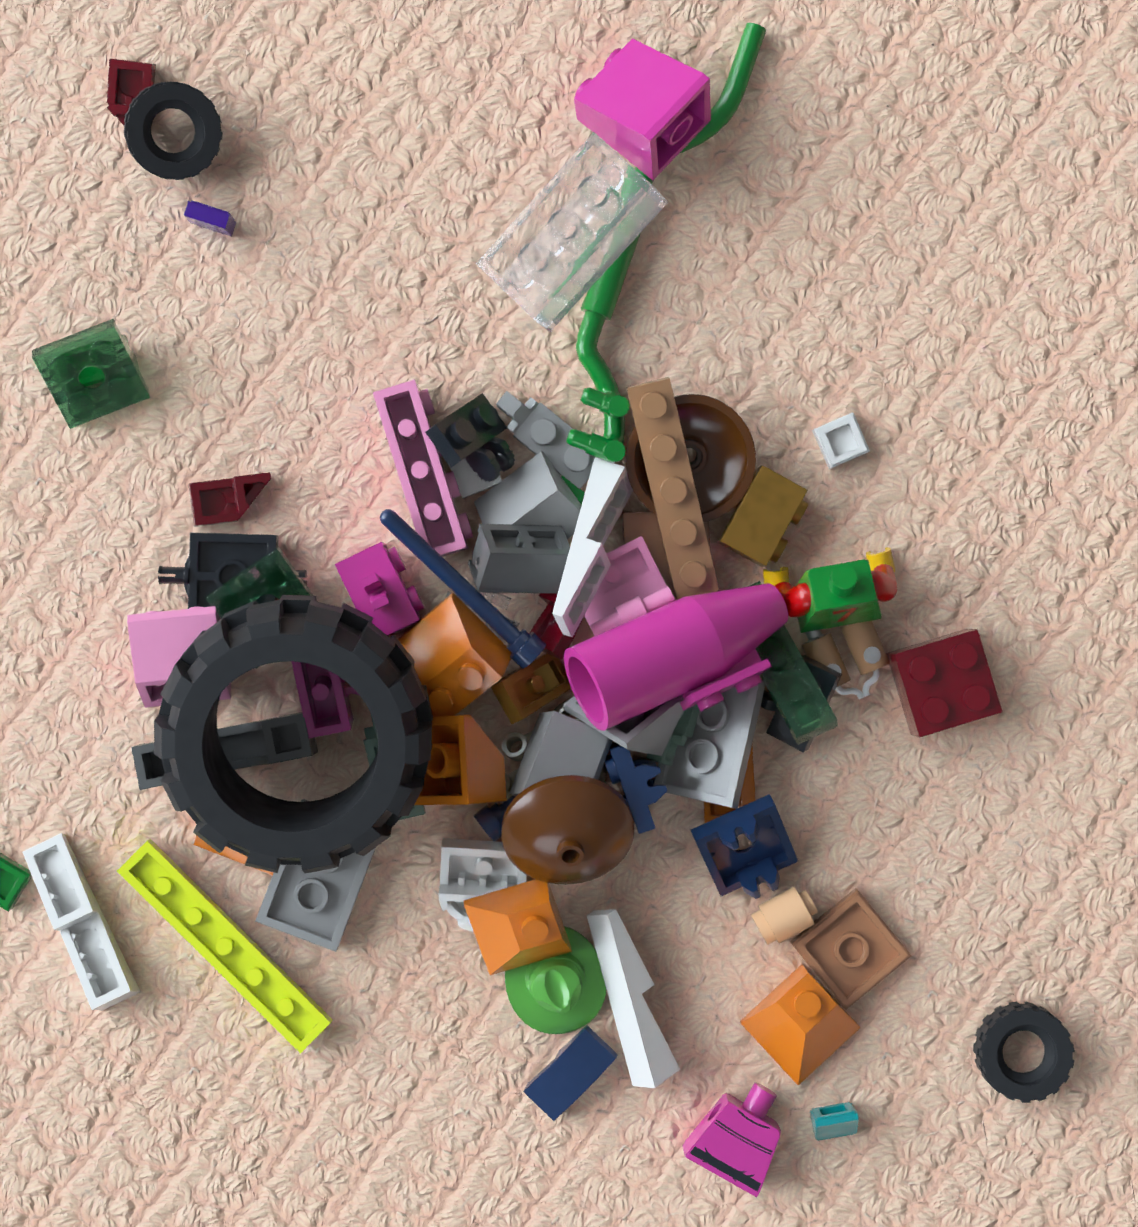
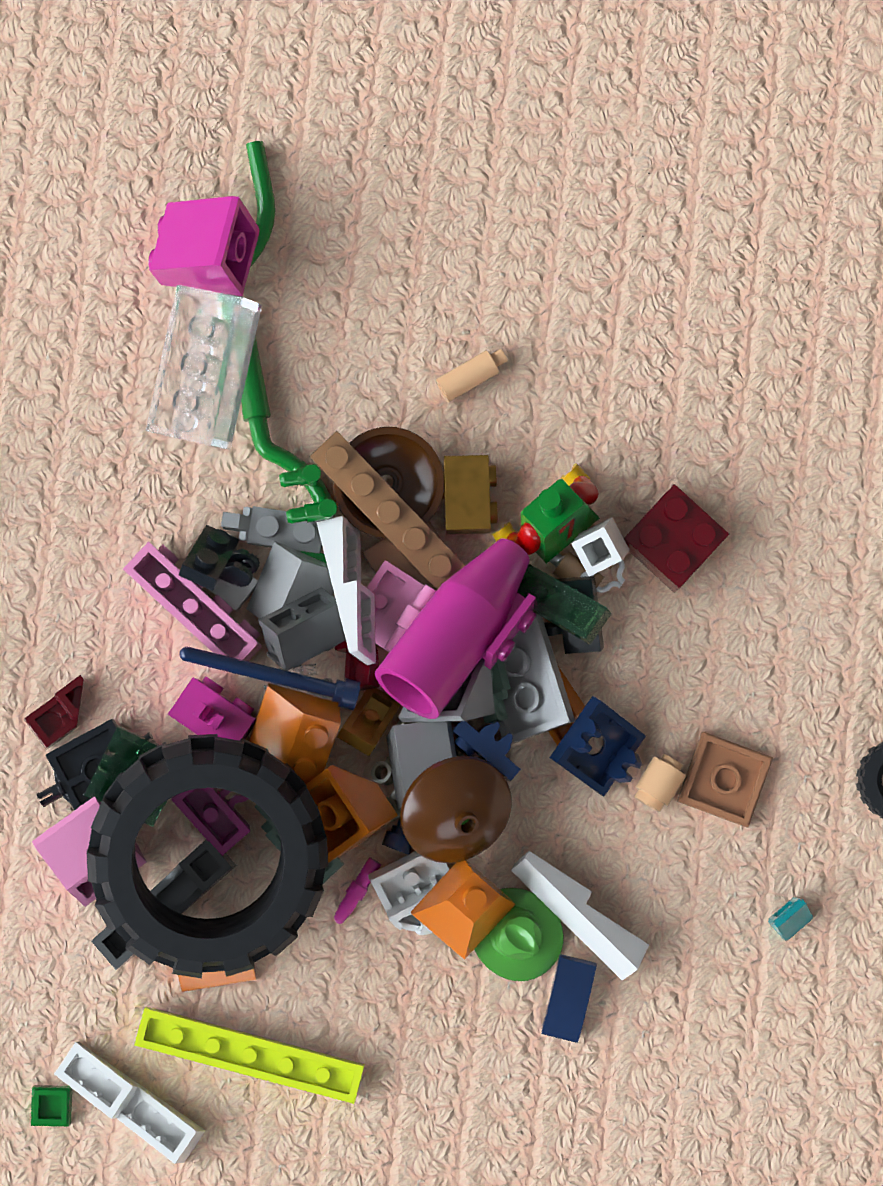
camera: 25 degrees left, 5 degrees down
light grey plate [255,799,376,952] -> none
dark pink torso [682,1082,781,1197] -> none
orange slope [740,964,861,1085] -> none
white tile [812,412,870,469] -> none
none -> dark pink piece [334,857,382,924]
none -> light nougat cylinder [435,349,508,403]
none -> white brick [571,517,630,576]

